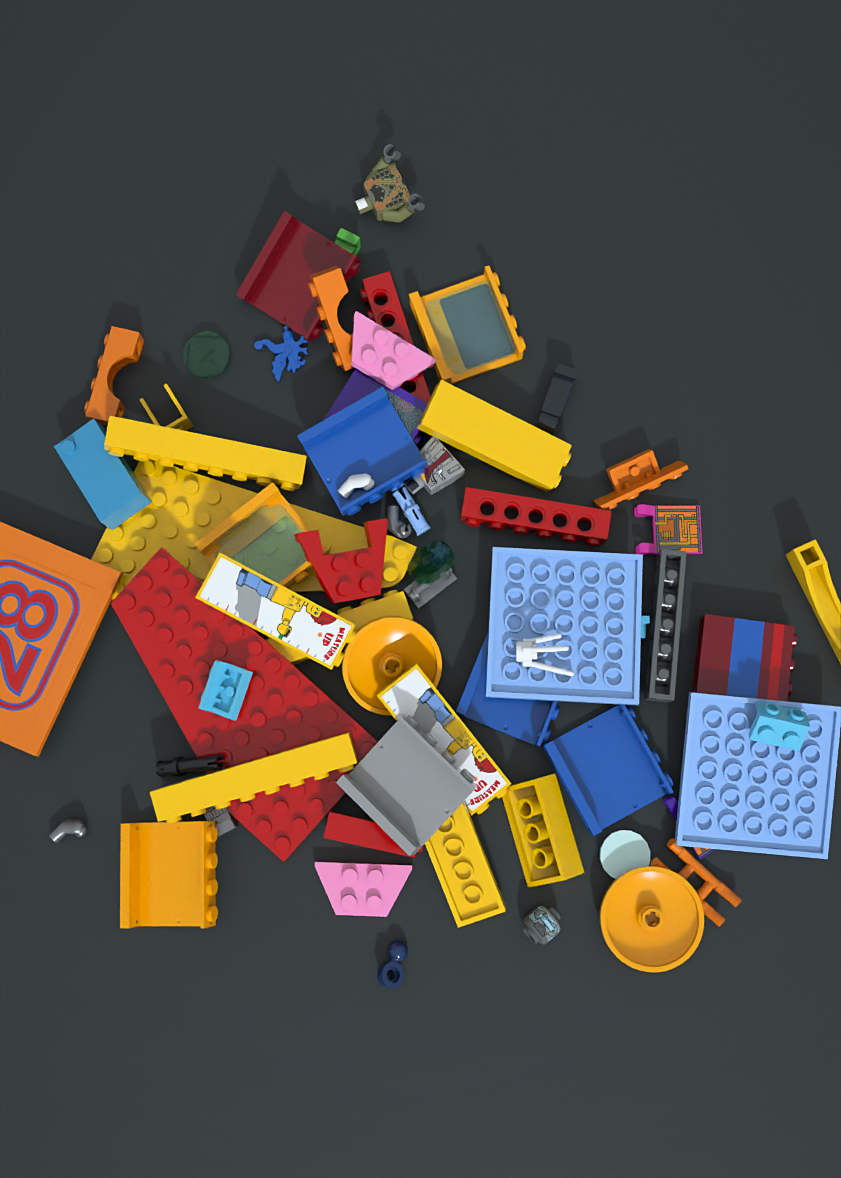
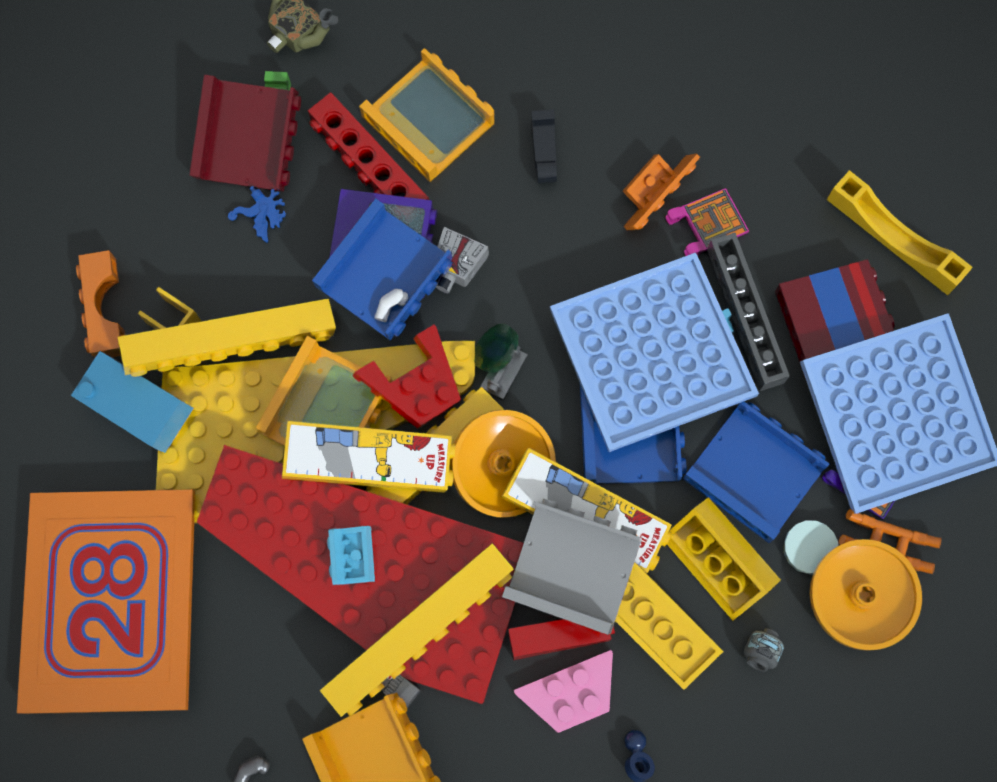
camera: 25 degrees left, 5 degrees down
black pin [155,754,225,777] -> none
clear green tile [182,331,231,379] -> none
orange arch [308,266,355,371] -> none
bright pink wing [350,311,436,390] -> none
flat silver arm [387,506,411,539] -> none
light blue pin [393,486,431,536] -> none
yellow brick [417,380,572,492] -> none
red brick [461,487,612,546] -> none
white plant [516,633,574,676] -> none
medium azure bracket [748,701,810,751] -> none

